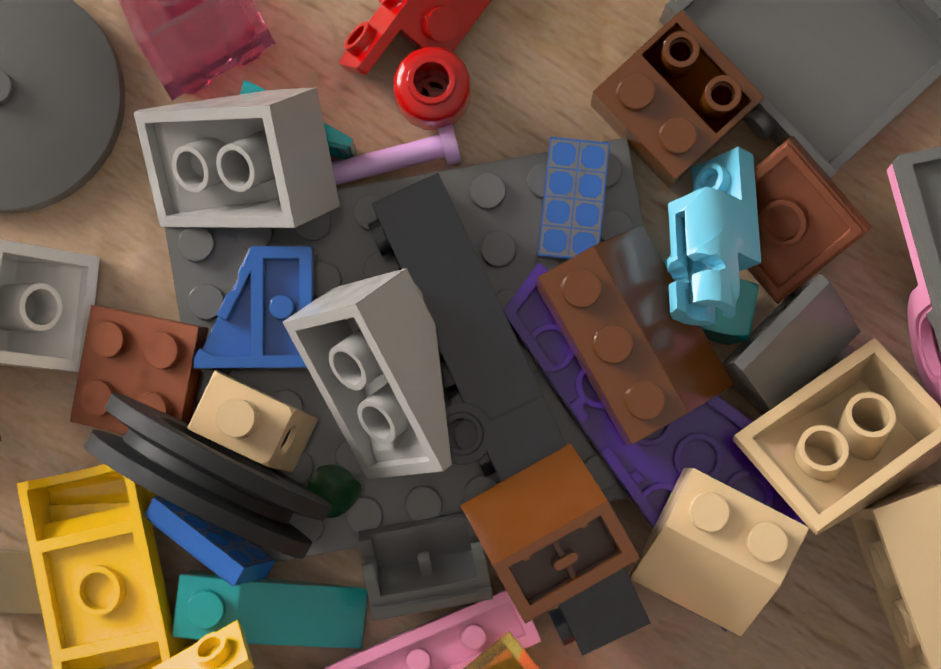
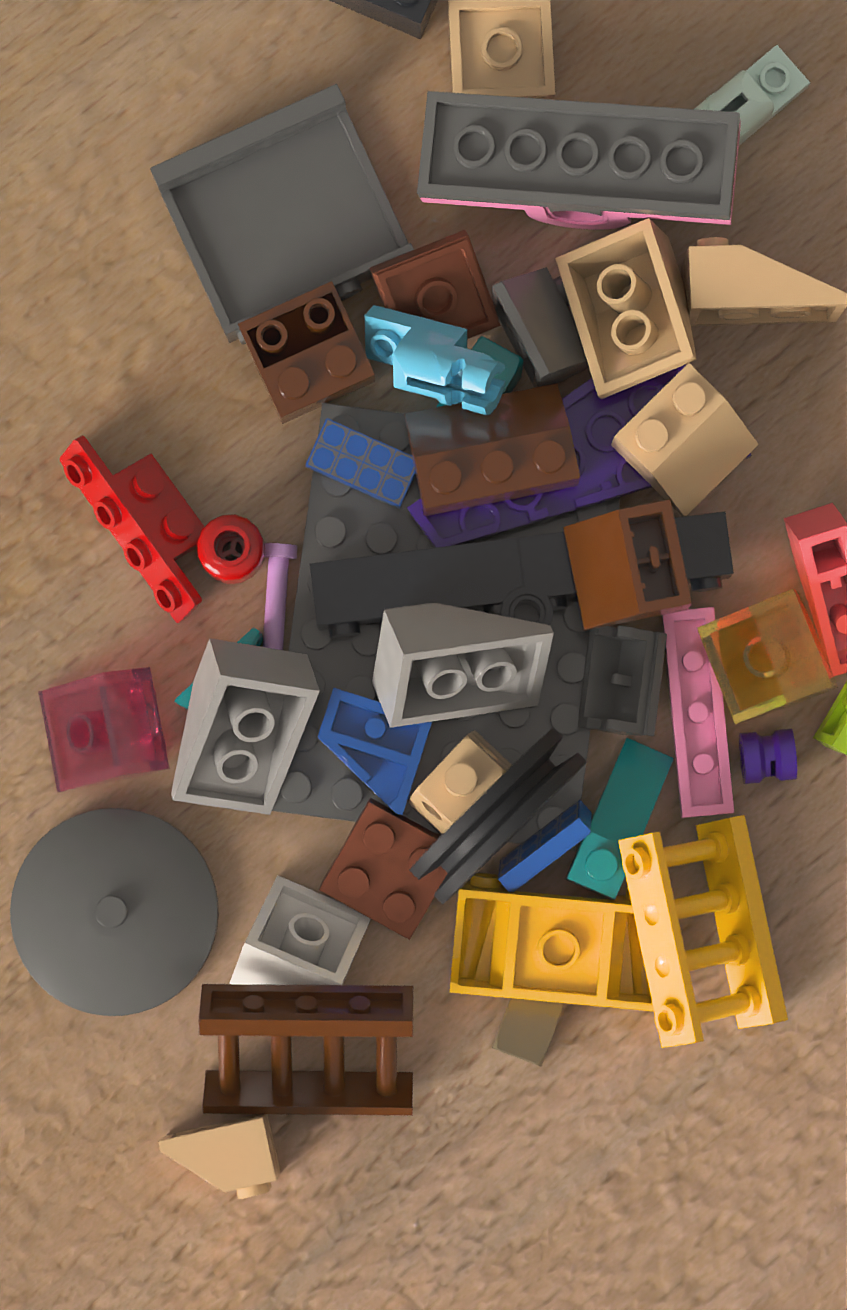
camera: 75 degrees left, 0 degrees up
clear green hinge [307,464,361,518] -> none

